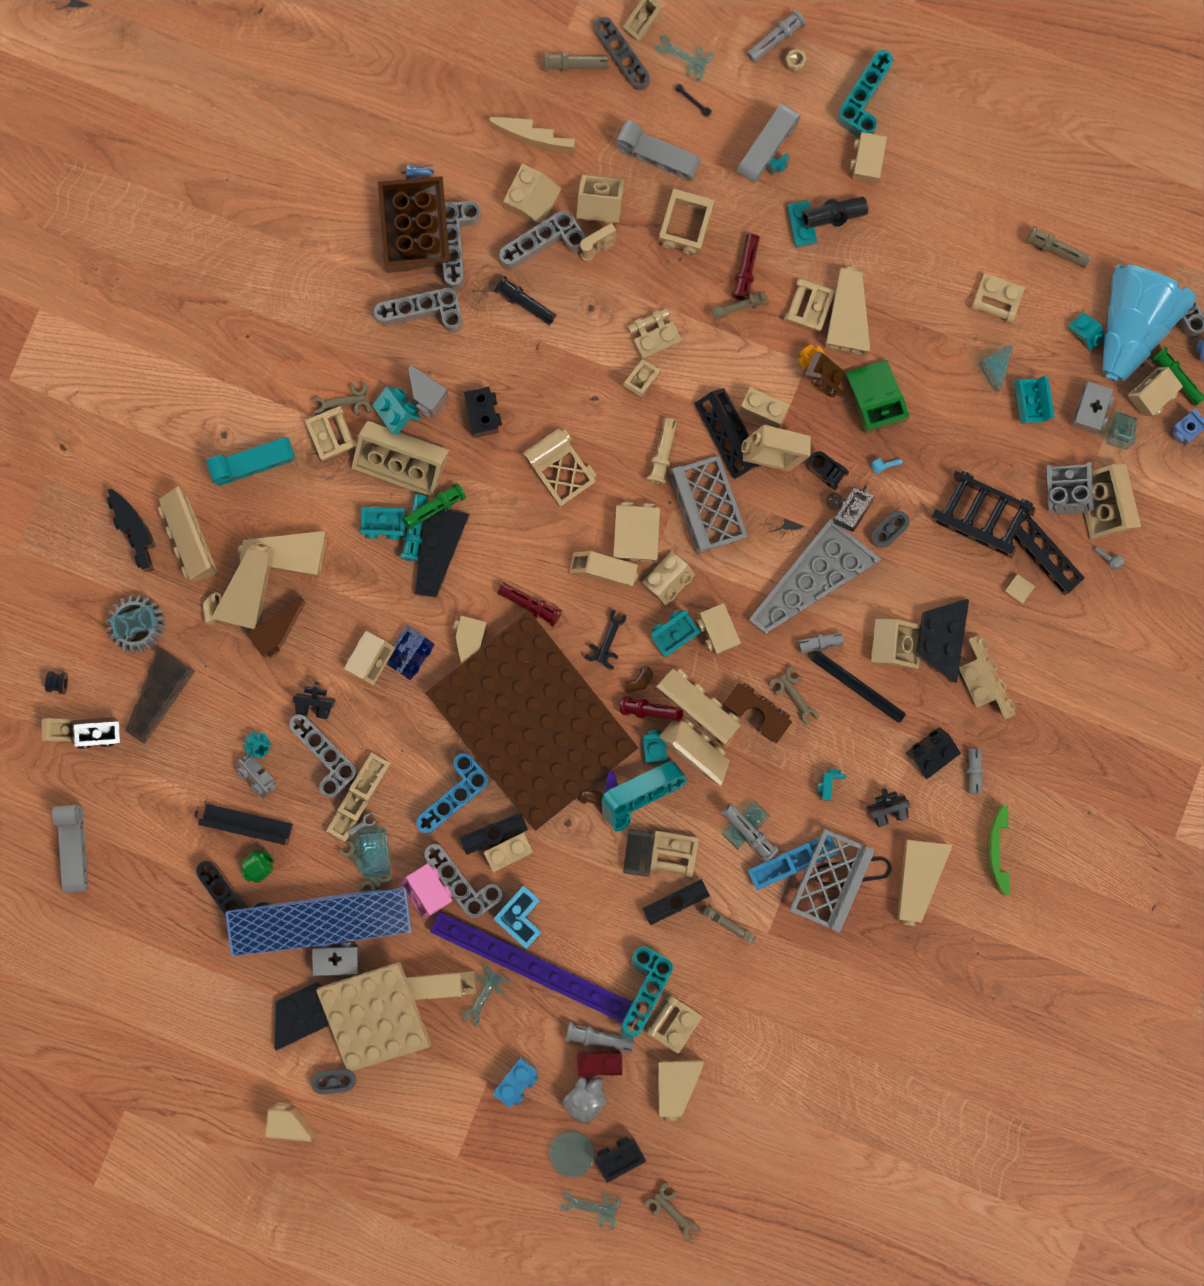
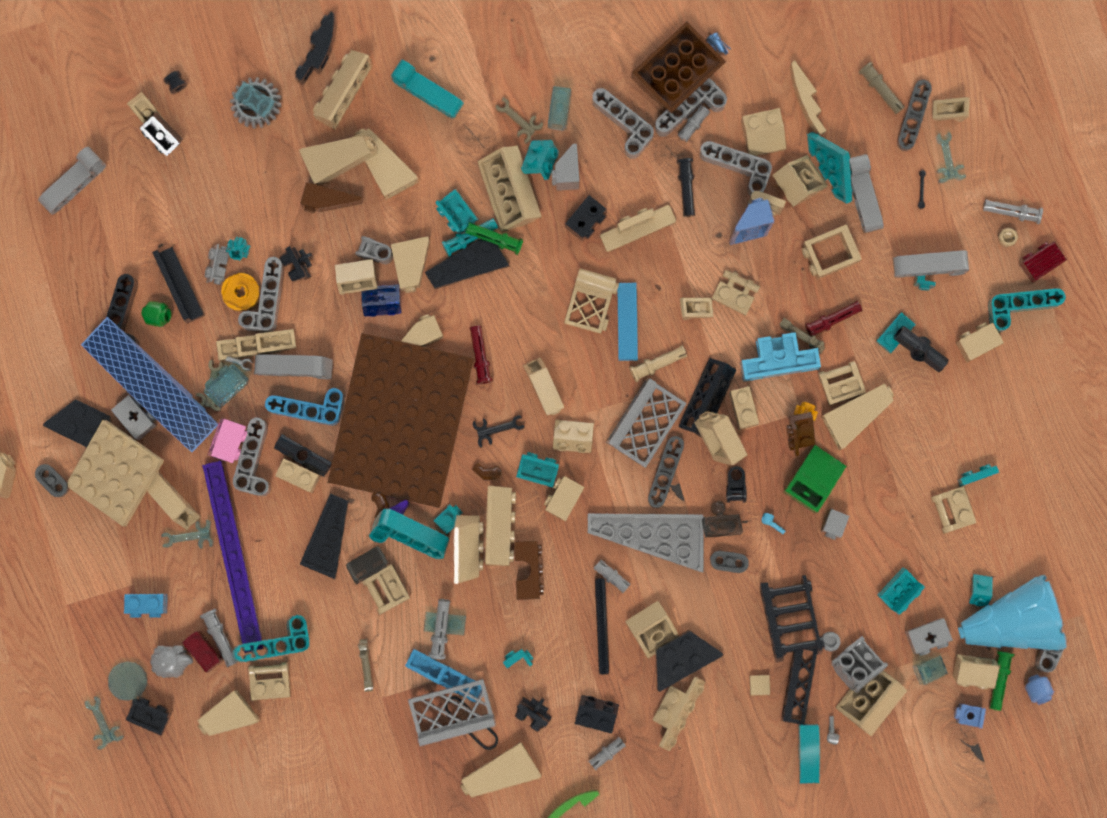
camera: 55 degrees right, 0 degrees up
clear smoke wing [125,646,195,744] -> none
tan arm [203,592,222,625] -> none
tan plate [305,407,357,462] -> none
medium azure brick [494,886,542,949] -> none
tan brick [613,502,660,563] -> none
dark red pin [620,696,683,721] -> none
black piece [642,879,710,926] -> none
dark tan bar [644,1182,700,1240] -> none
dark tan bar [768,666,819,725] -> none
clear light blue slope [979,345,1013,392] -> none
dark tan pin [1025,226,1091,268] -> none
none -> light orange plate [221,273,260,312]
none -> light grey beam [254,355,333,379]
none -> black wing [300,493,349,580]
none -> light grey piece [355,236,393,264]
none -> tan slope [391,236,430,293]
none -> clear light blue brick [548,86,571,131]
none -> tan bracket [600,205,676,252]
none -> dark azure slope [617,283,638,361]
none -> dark grey beam [648,436,684,508]
none -> light grey pin [677,105,710,142]
none -> medium blue slope [729,198,774,245]
none -> medium azure piece [740,332,821,382]
none -> teal slope [798,724,820,784]
none -> teal plate [807,132,852,204]
none -> light grey brick [821,509,850,540]
none -> light grey tile [822,632,840,651]
none -> teal plate [957,464,1000,487]
none -> dark red brick [1019,241,1067,283]

